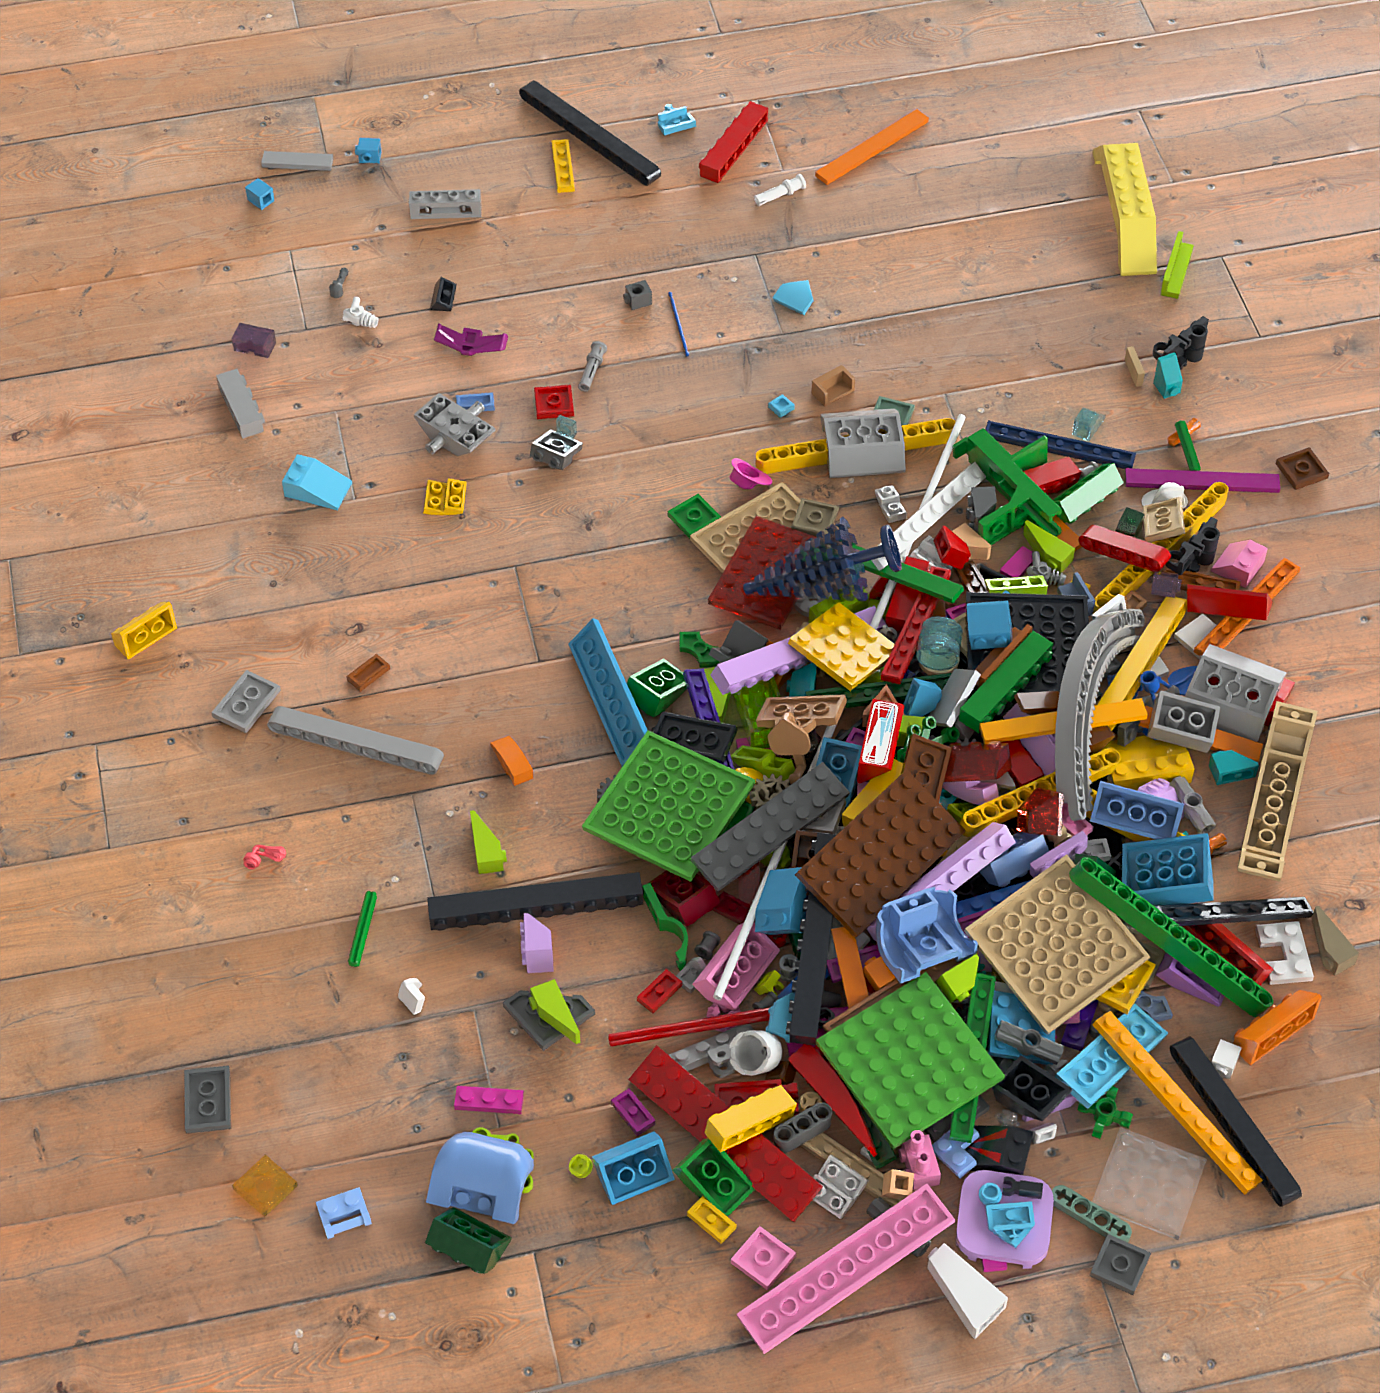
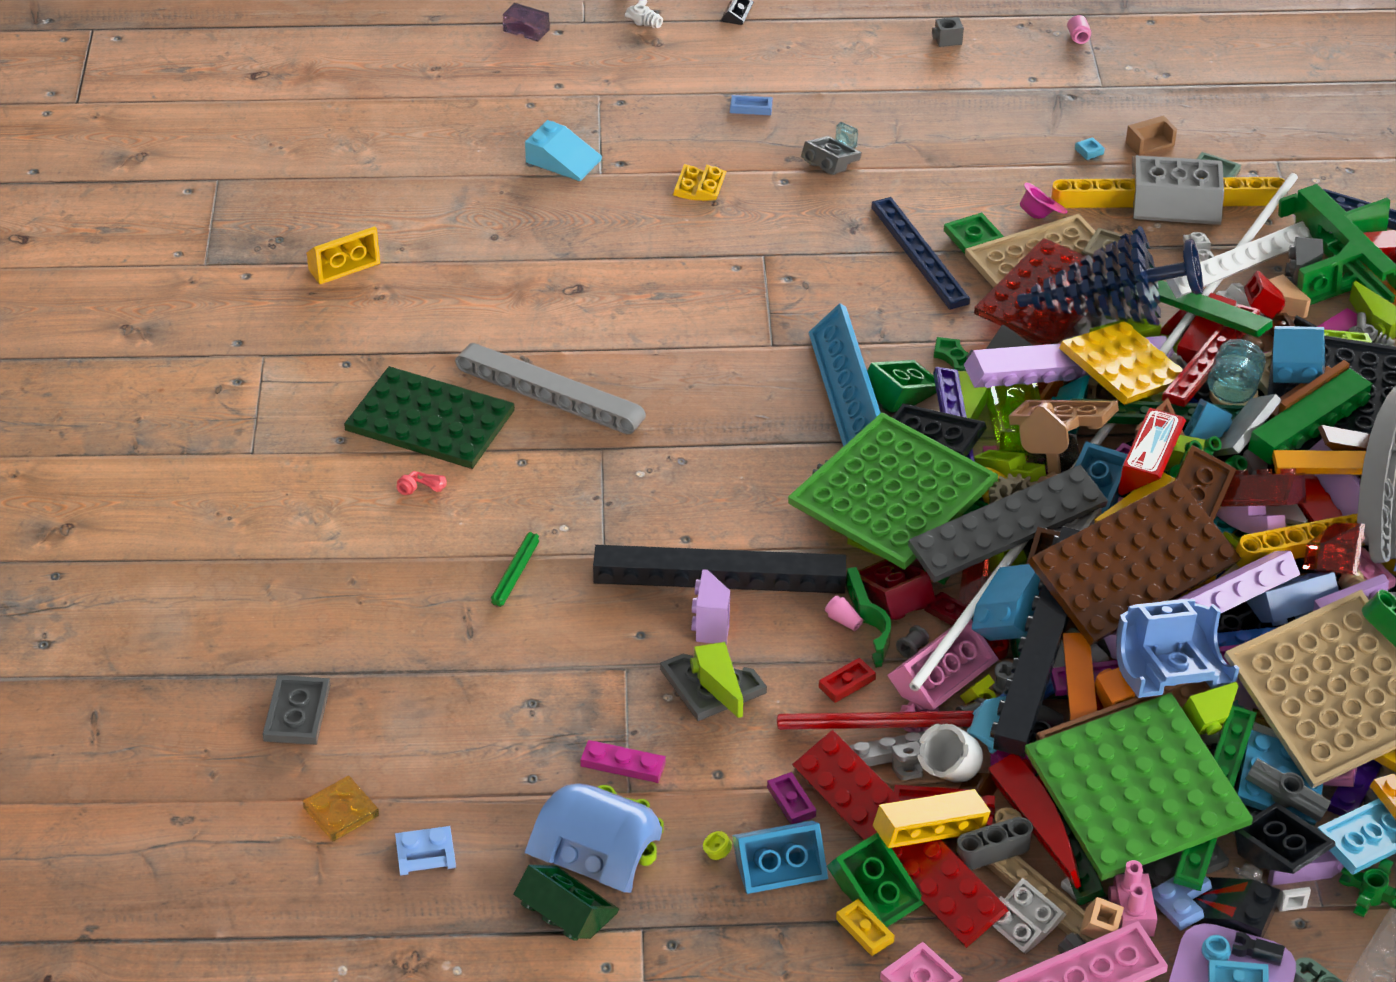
camera: 10 degrees right, 10 degrees down
light grey plate [211,670,281,733] -> none
light grey brick [216,369,265,439] -> none
dark orange tile [346,654,390,692] -> none
white tile [398,978,425,1015] -> none
light grey slope [414,393,496,456] -> none
magenta plate [434,323,508,356] -> none
lime slope [470,810,507,874] -> none
orange slope [490,736,534,786] -> none
red plate [534,384,574,419] -> none
light grey pin [578,341,607,392] -> none
blue piece [668,292,689,357] -> none
light grey tile [676,957,706,994] -> none
medium azure slope [773,280,814,315] -> none
none -> dark green plate [344,366,515,469]
none -> bright pink cone [825,595,863,631]
none -> dark blue tile [871,197,970,310]
none -> bright pink brick [1067,15,1091,44]

